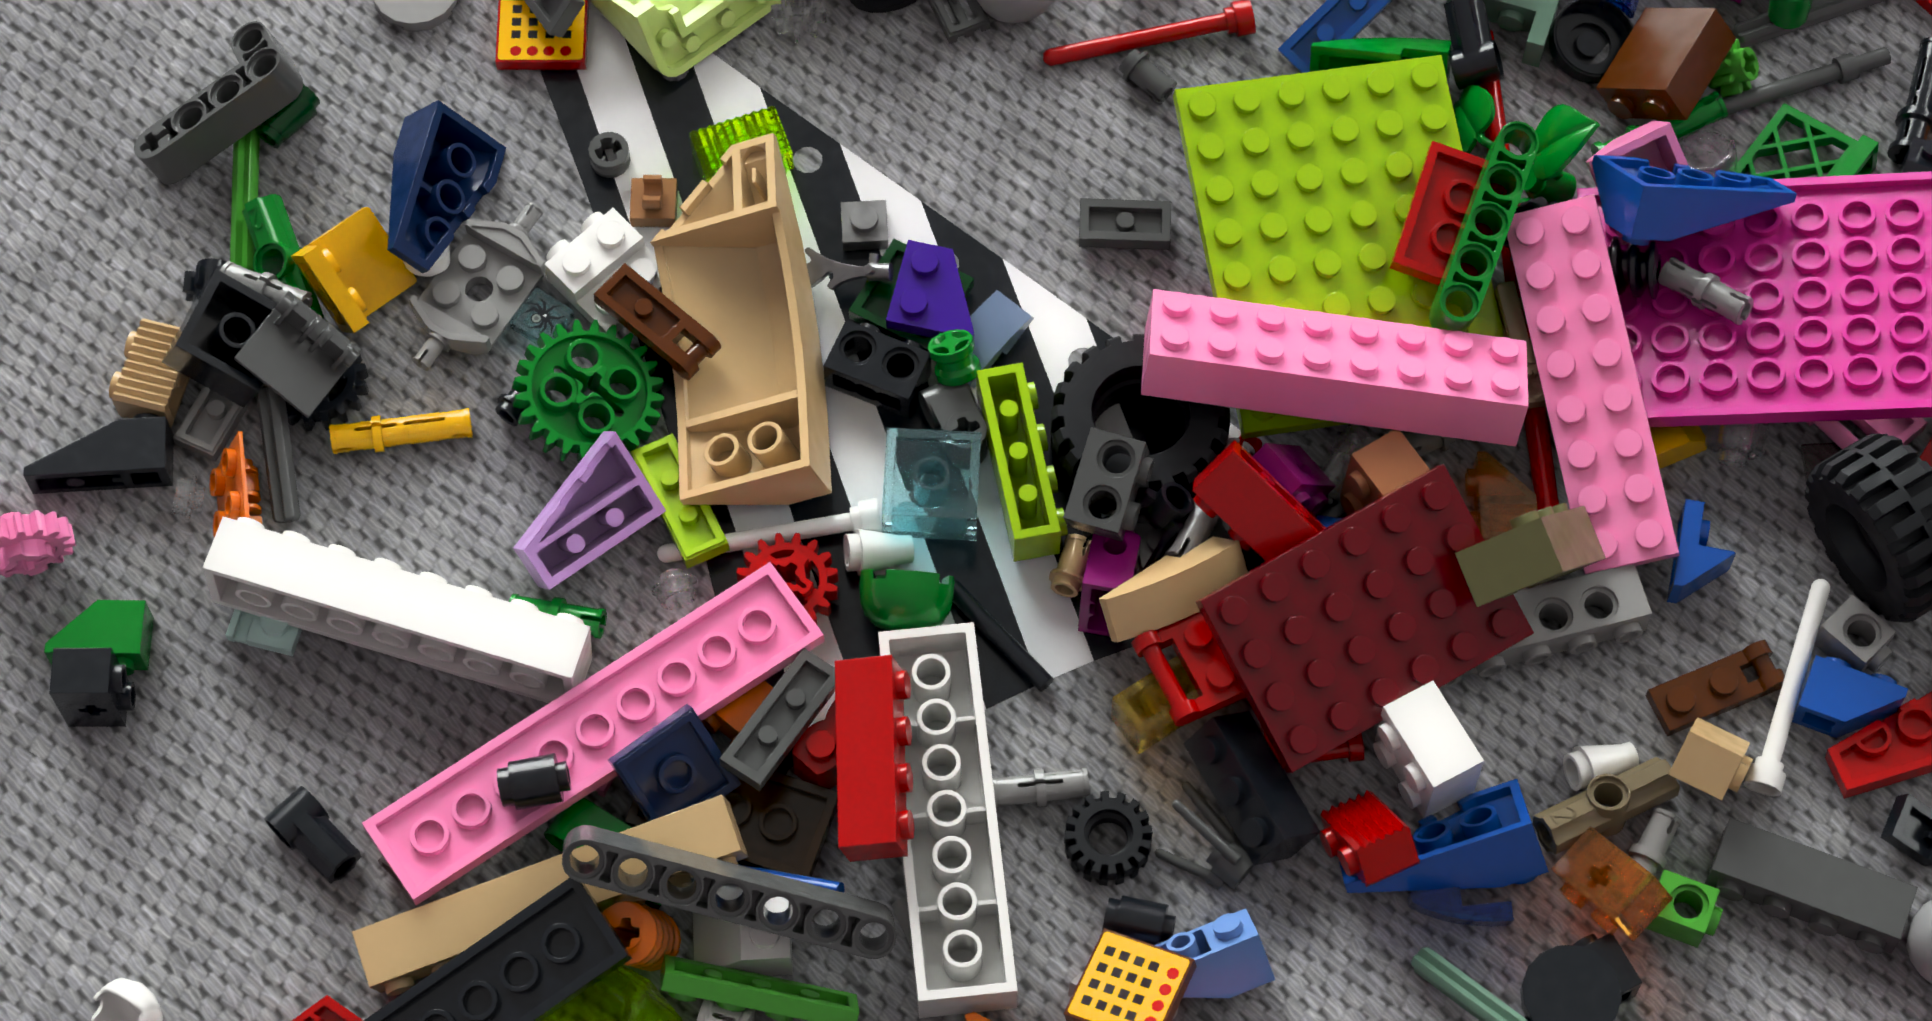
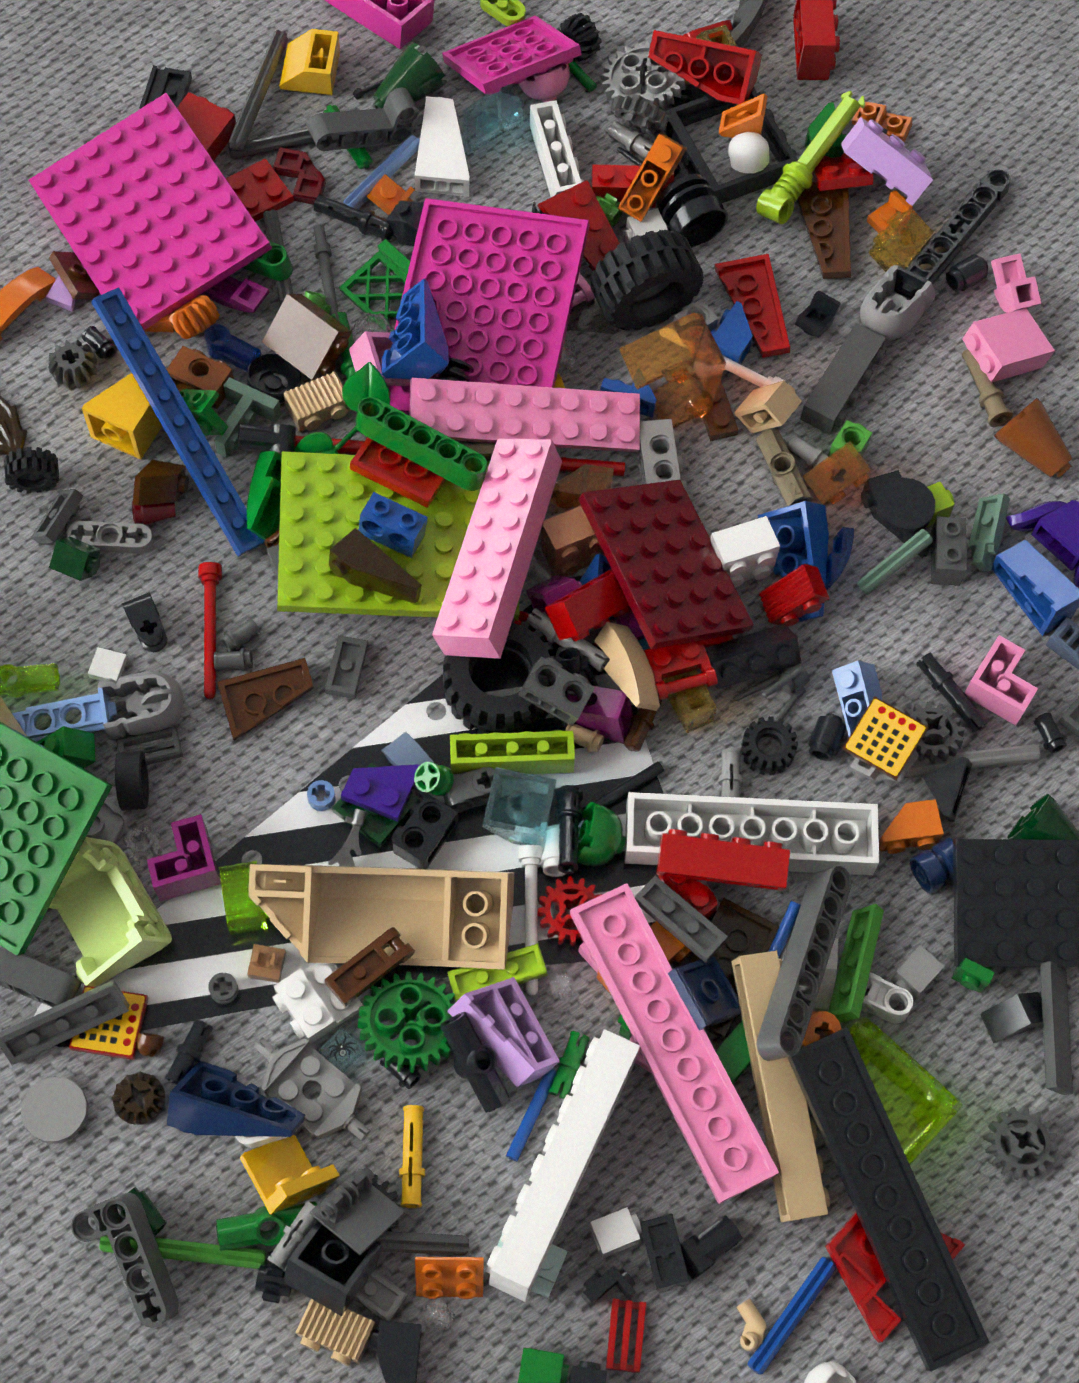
camera: 85 degrees left, 0 degrees up
black brick [497,753,572,810] -> none
flat silver plate [841,200,888,251] -> none
olive wedge [1455,502,1606,607] -> none
white cone [1563,742,1639,791] -> none
light grey pin [1658,257,1754,325] -> none
none -> dark brown gear [112,1071,165,1125]
none -> reddish brown hinge [137,1032,164,1057]
none -> magenta brick [147,814,221,902]
none -> black pin [164,1019,213,1085]
none -> dark grey pin [214,648,253,672]
none -> reddish brown wing [217,658,314,741]
none -> tan brick [284,371,351,432]
none -> medium blue bush [307,780,336,811]
none -> dark brown slope [328,528,422,604]
none -> blue brick [358,492,428,558]
none -> black piece [440,1012,510,1113]
none -> blue bar [506,1069,557,1162]
none -> black pin [555,785,583,874]
none -> black bracket [582,1265,636,1307]
none -> white brick [589,1207,642,1259]
none -> red tile [605,1298,646,1373]
none -> clear orange windscreen [619,313,726,428]
none -> reddish brown axle [624,700,662,752]
none -> black hinge [640,1214,690,1293]
none -> tan arm [736,1298,767,1352]
none -> blue axle [748,1257,836,1375]

